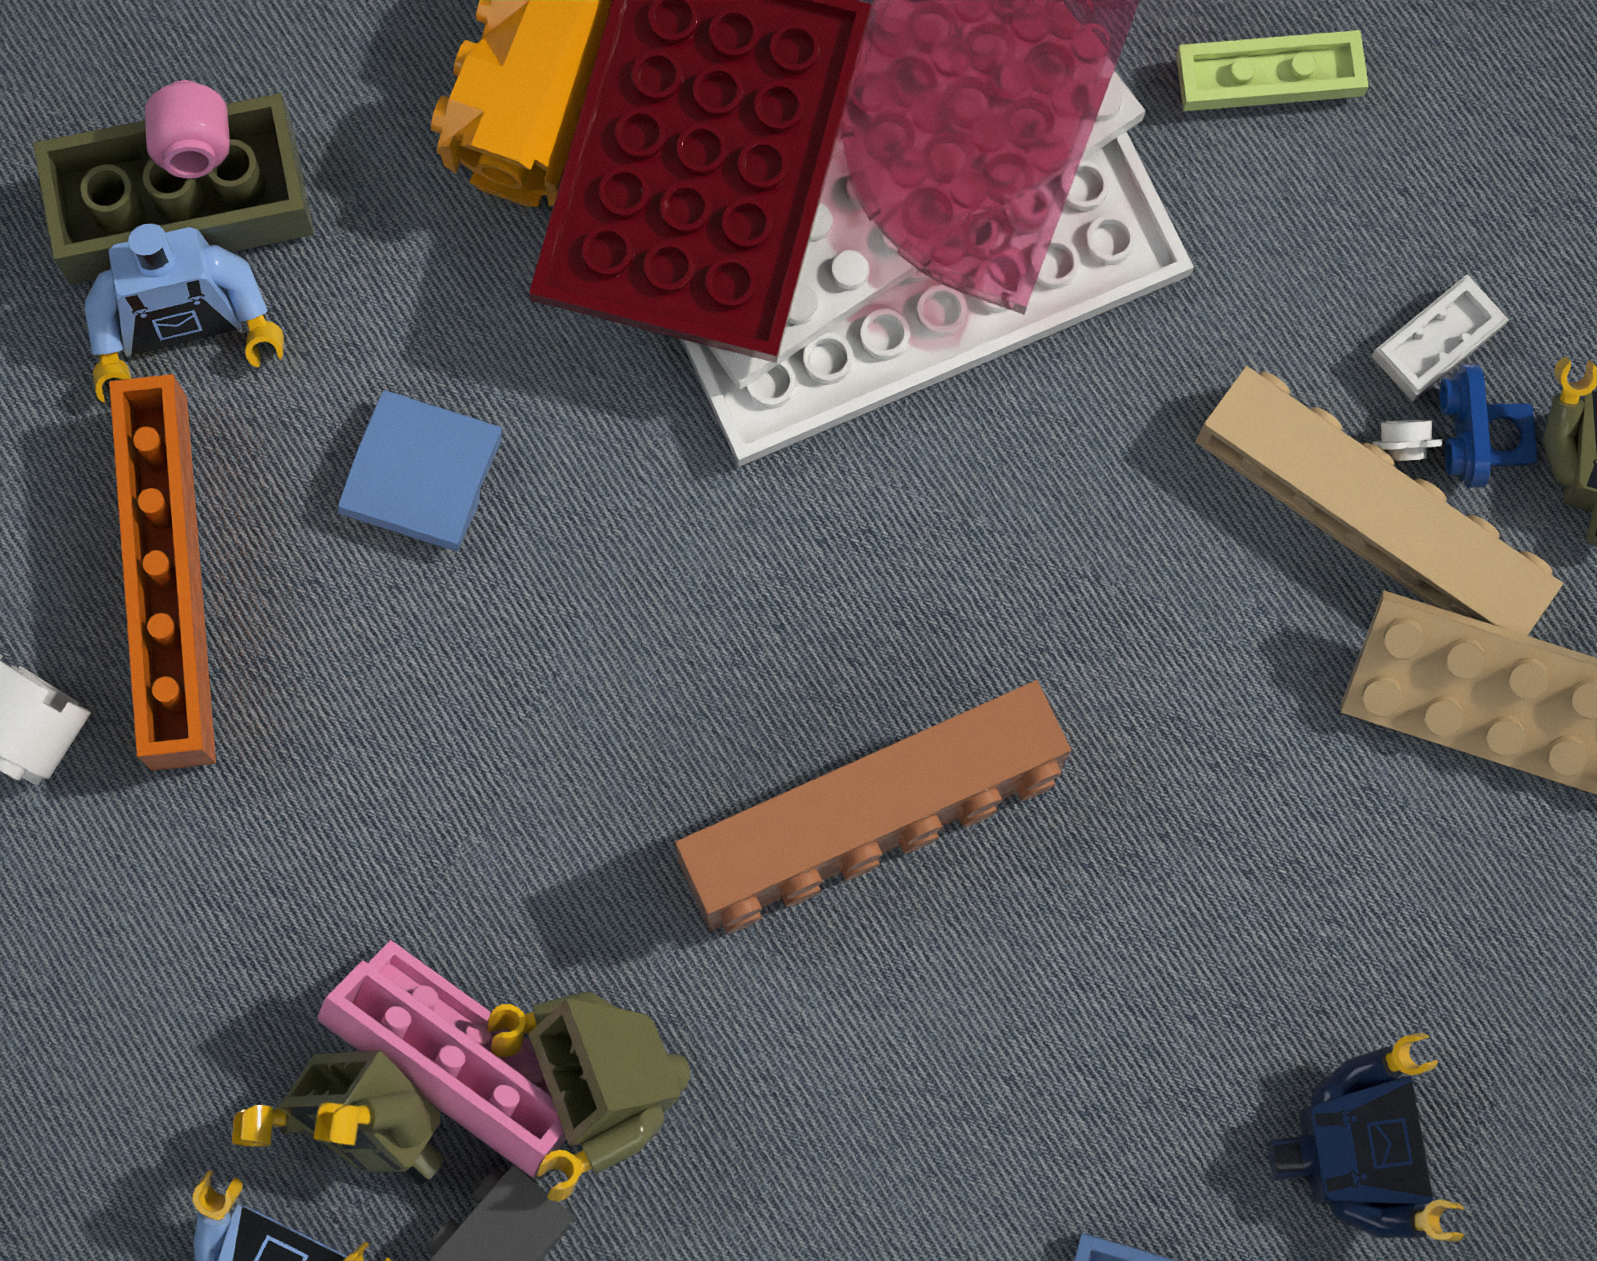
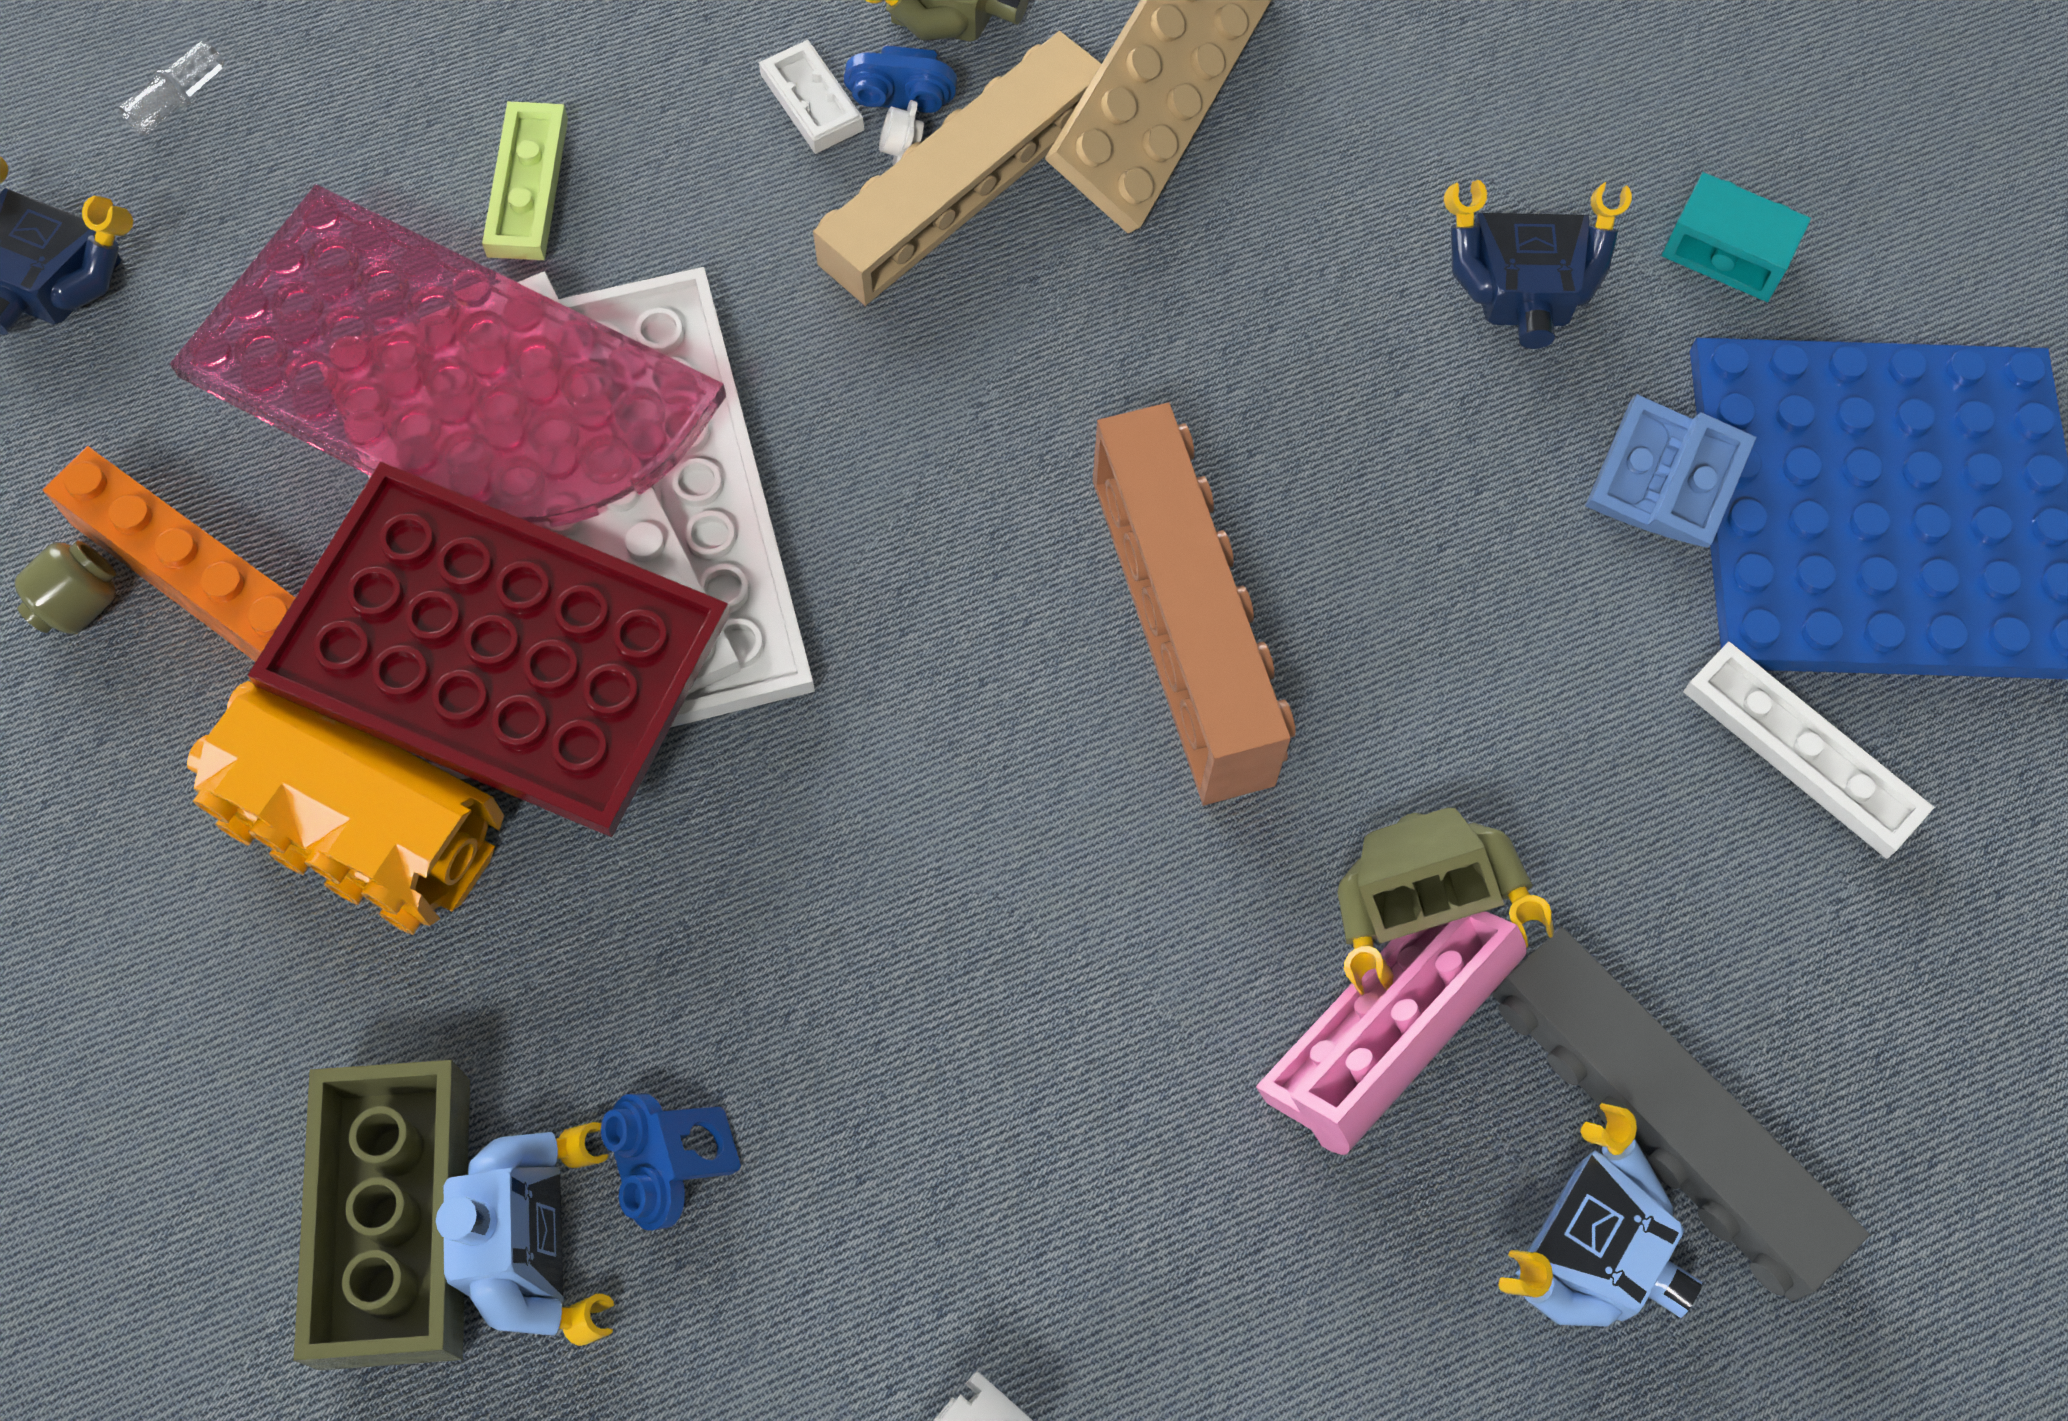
camera: 80 degrees left, 10 degrees down
orange brick [109,374,216,771] -> none
bright pink head [145,80,230,179] -> none
olive torso [232,1050,443,1185] -> none
medium blue slope [338,390,502,552] -> none
none -> blue bracket [601,1093,741,1231]

